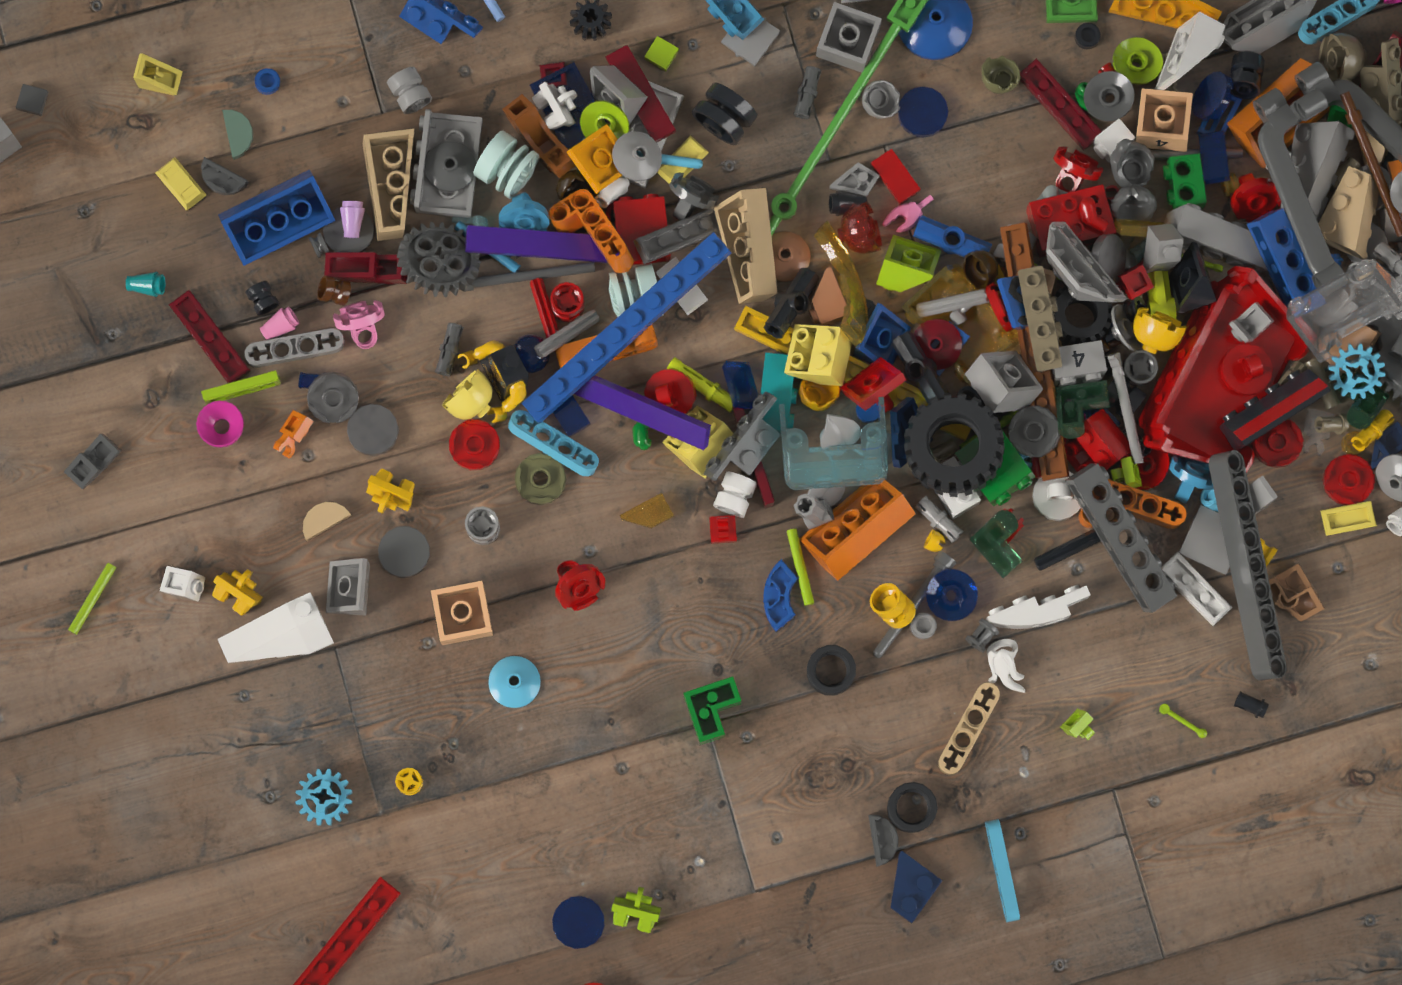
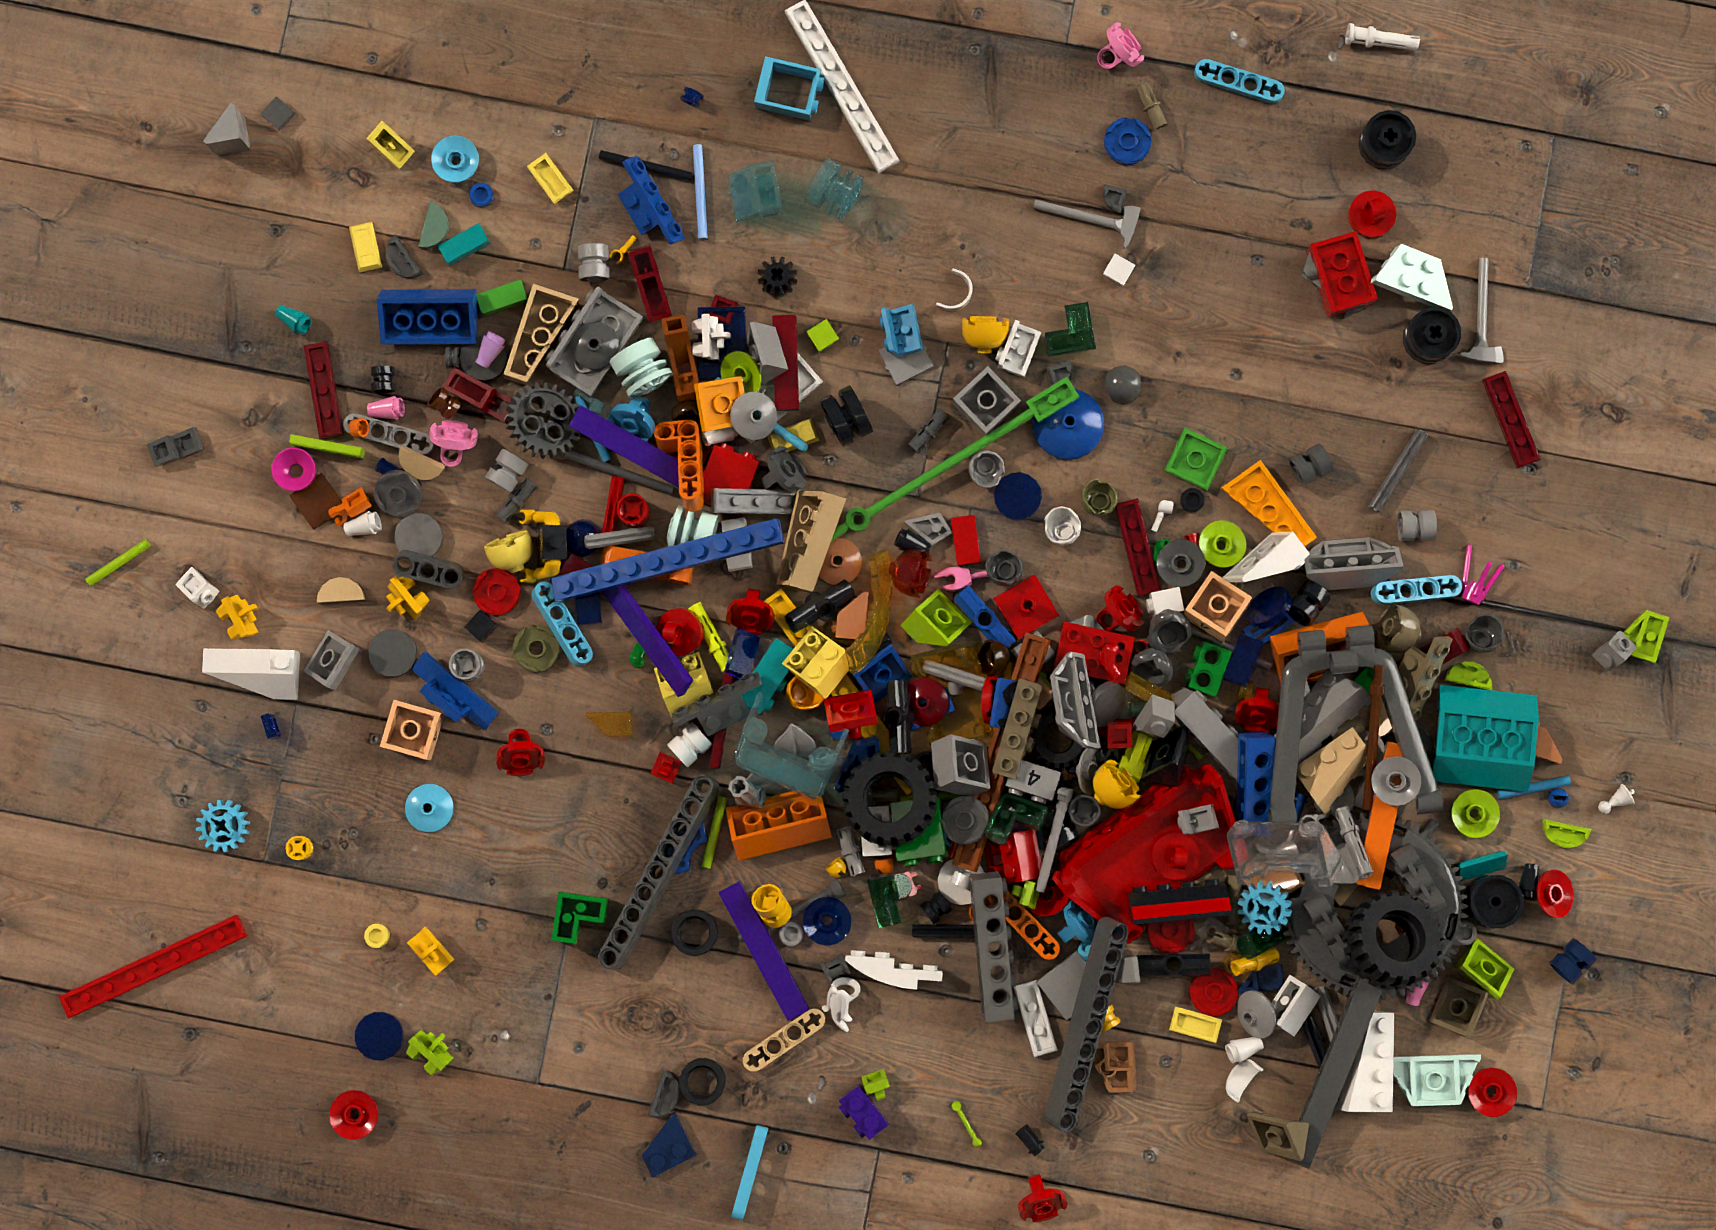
camera: 30 degrees right, 5 degrees up
none -> clear blue tile [261,713,281,740]
none -> reddish brown piece [289,473,342,530]
none -> white cone [344,511,382,537]
none -> orange hinge [348,418,369,438]
none -> light yellow tile [364,924,390,948]
none -> dark grey beam [393,550,463,589]
none -> tan tile [398,445,446,480]
none -> yellow hips [407,927,455,976]
none -> blue bracket [412,652,498,730]
none -> medium azure dish [431,135,479,183]
none -> teal slope [438,223,491,267]
none -> black slope [464,610,498,643]
none -> bright green slope [477,279,528,317]
none -> light grey wheel [485,449,528,493]
none -> light yellow tile [527,153,574,204]
none -> dark red tile [559,553,592,575]
none -> dark grey beam [598,775,720,970]
none -> yellow hand [609,235,637,264]
none -> dark red slope [628,244,672,322]
none -> dark purple tile [718,880,810,1021]
none -> red tile [726,588,775,635]
none -> dark purple brick [839,1083,889,1140]
none -> orange hinge [874,856,894,874]
none -> black wheel [920,891,953,924]
none -> dark grey hair [985,549,1023,586]
none -> red tile [993,574,1059,640]
none -> red tile [1018,1174,1068,1222]
none -> white hair [1044,506,1081,546]
none -> black piece [1136,952,1211,979]
none -> white hand [1151,500,1174,532]

